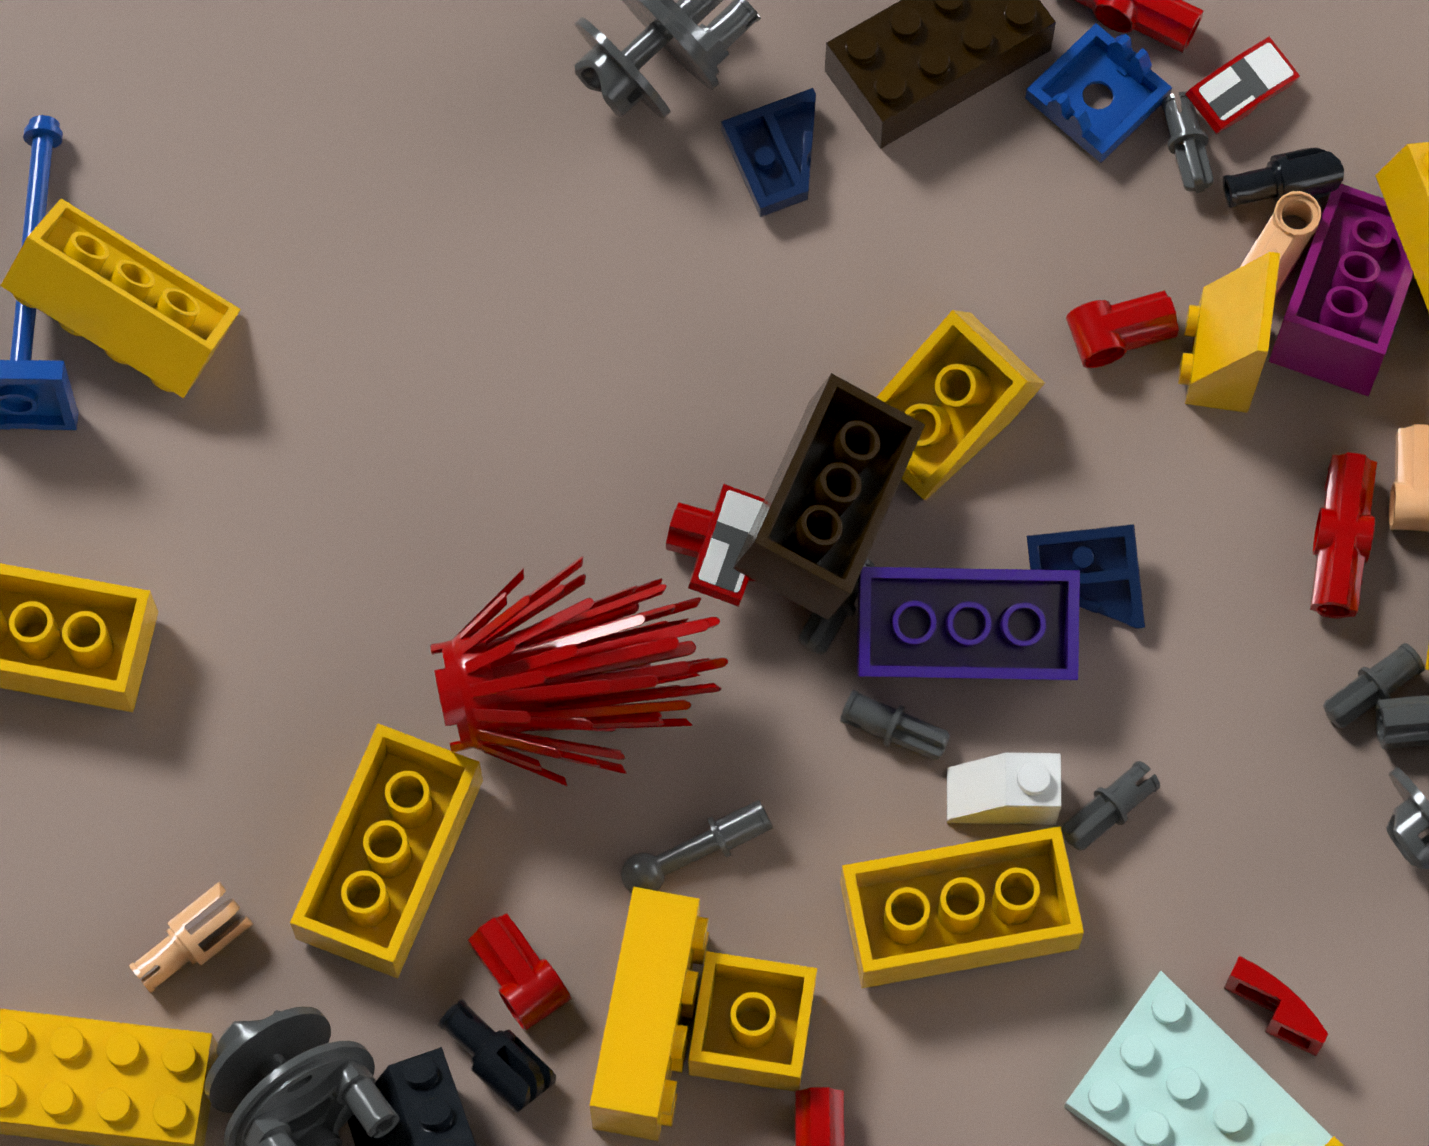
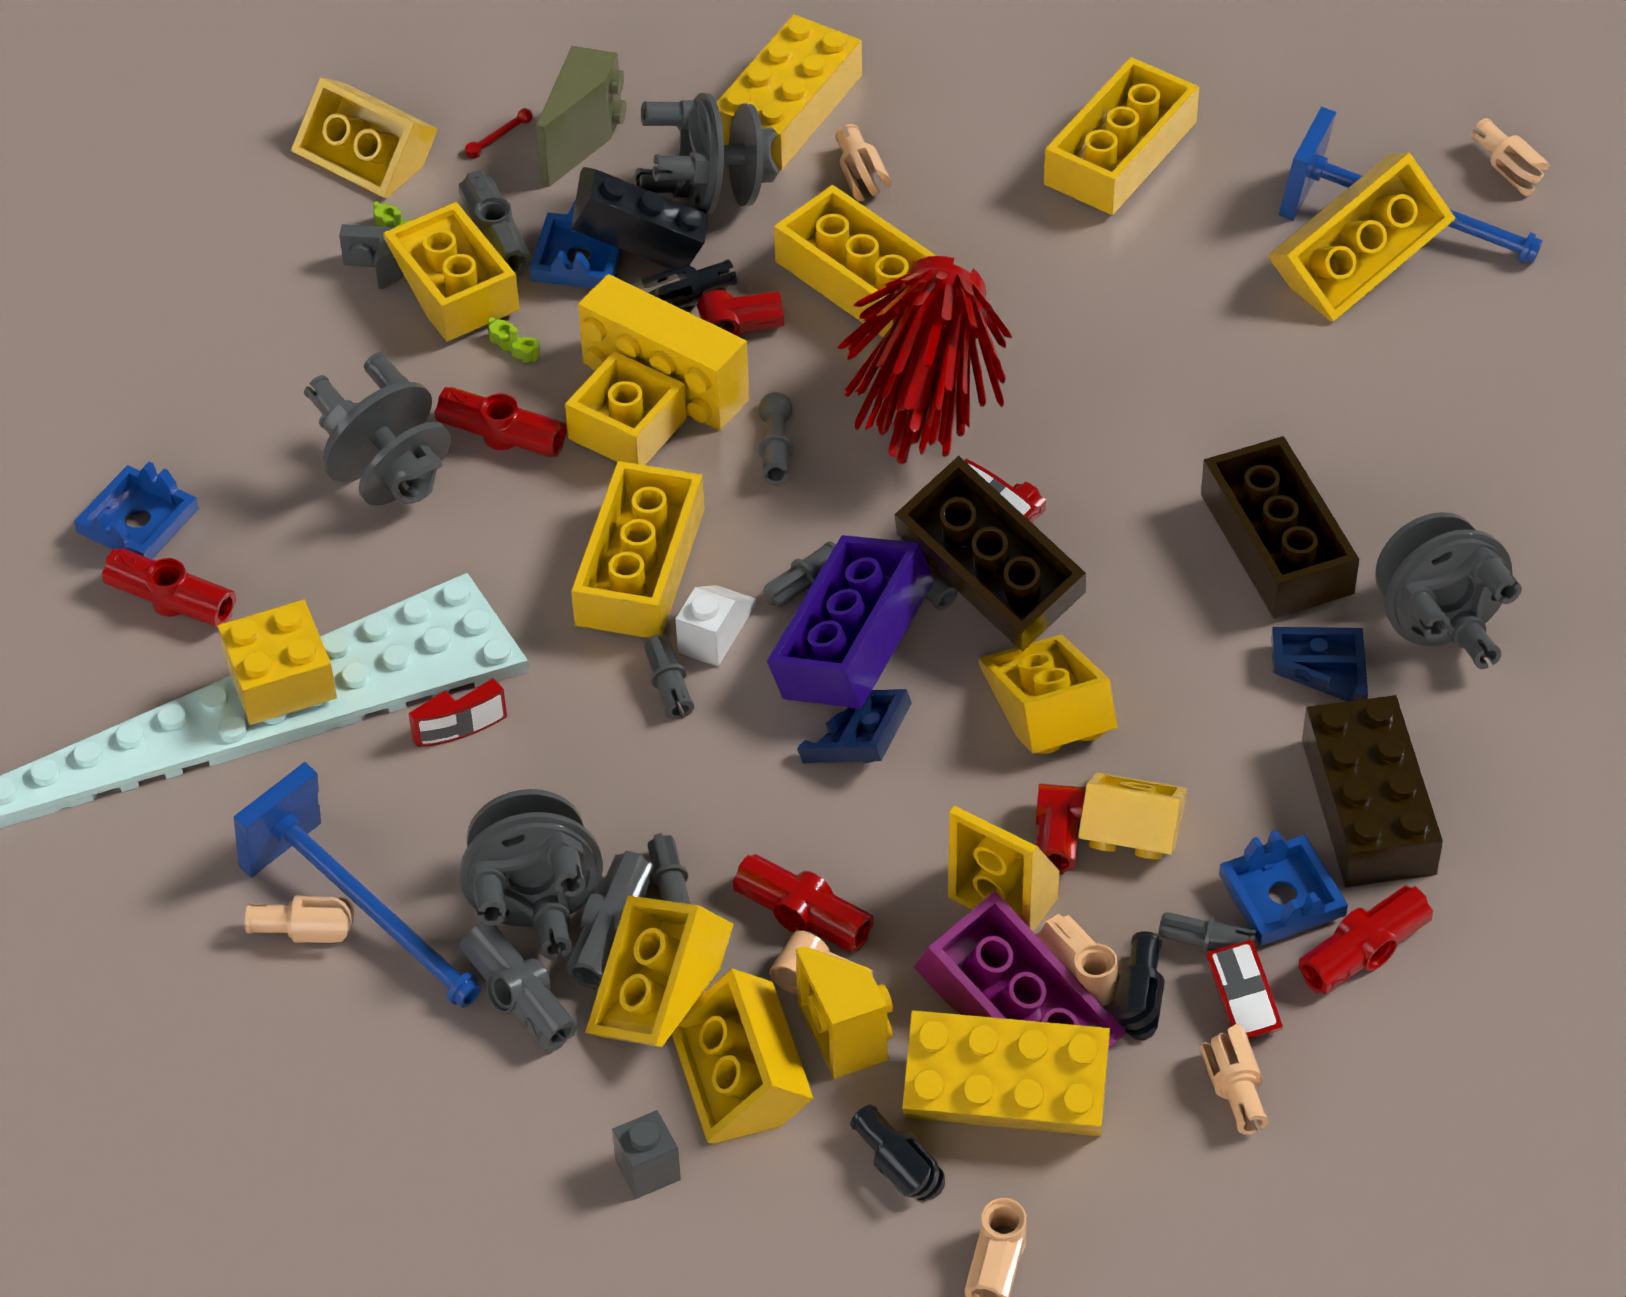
camera: 115 degrees right, 20 degrees down
none -> yellow slope [1078,772,1188,860]
none -> light nougat arm [1199,1024,1269,1134]
none -> dark brown brick [1201,436,1360,618]

